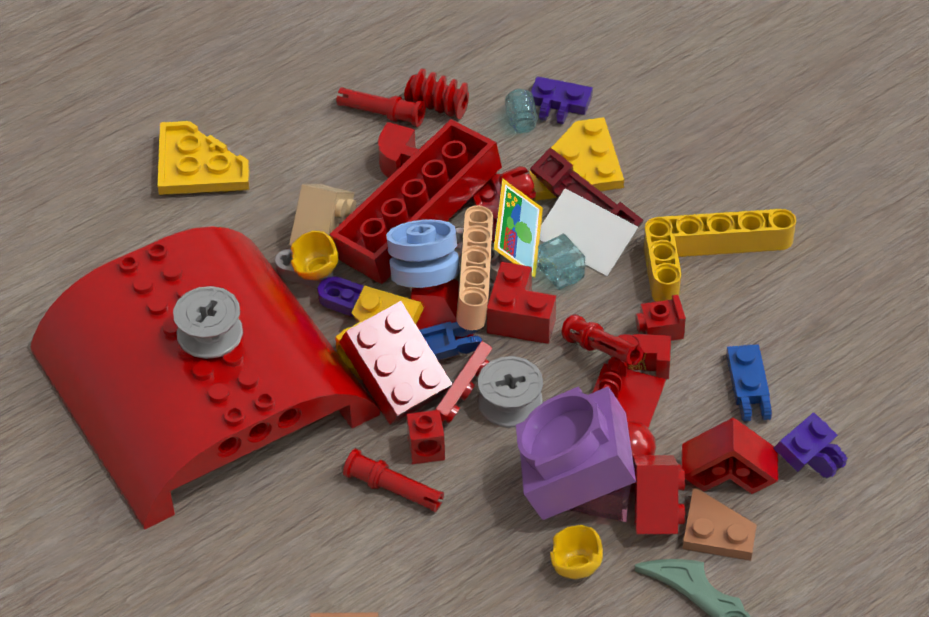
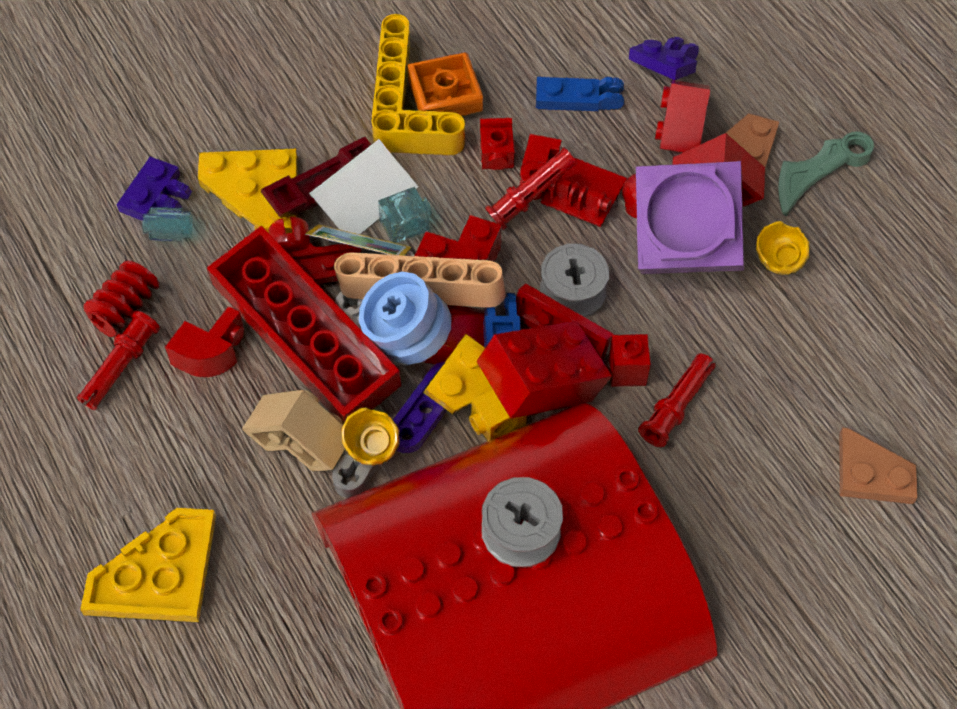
camera: 85 degrees left, 10 degrees up
none -> orange brick [407,52,484,116]

